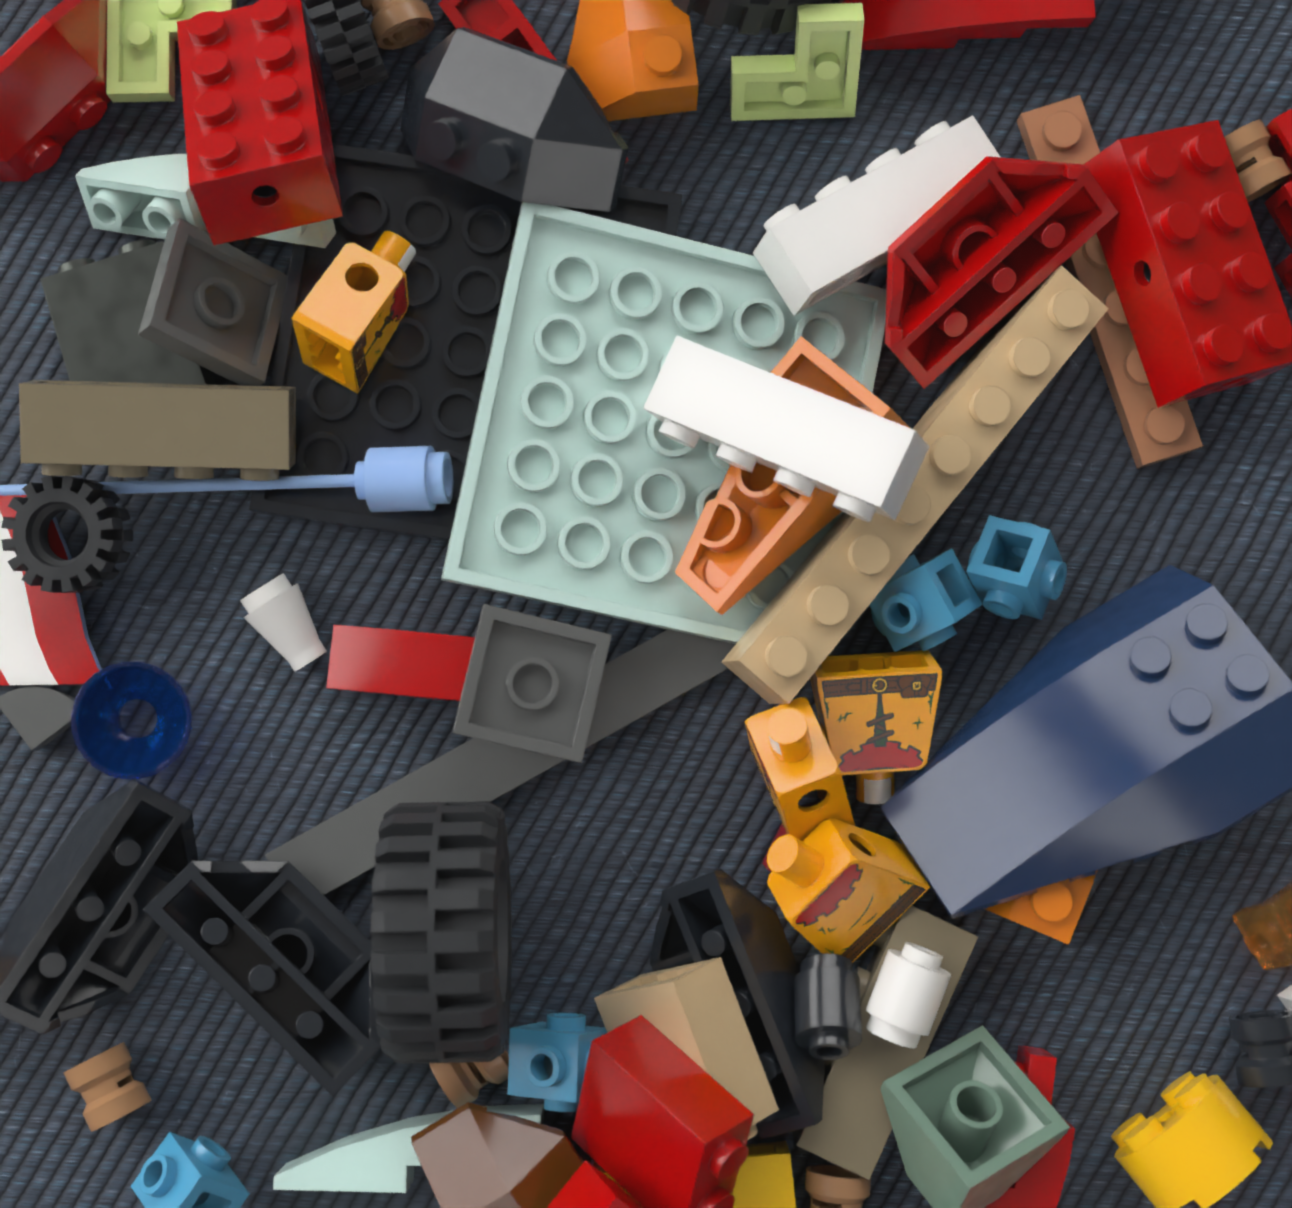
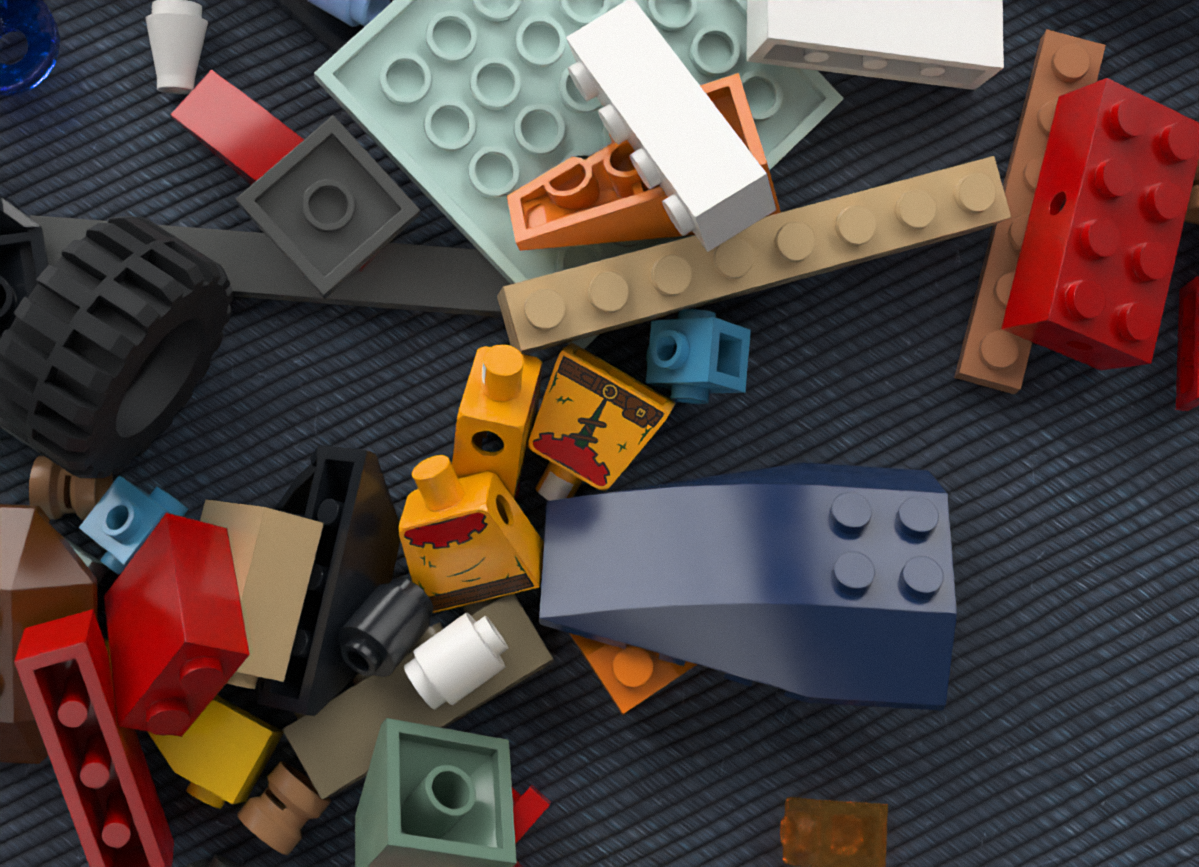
camera: 30 degrees right, 5 degrees down
red wedge [885,156,1118,389] -> none
dark azure brick [966,515,1067,620] -> none

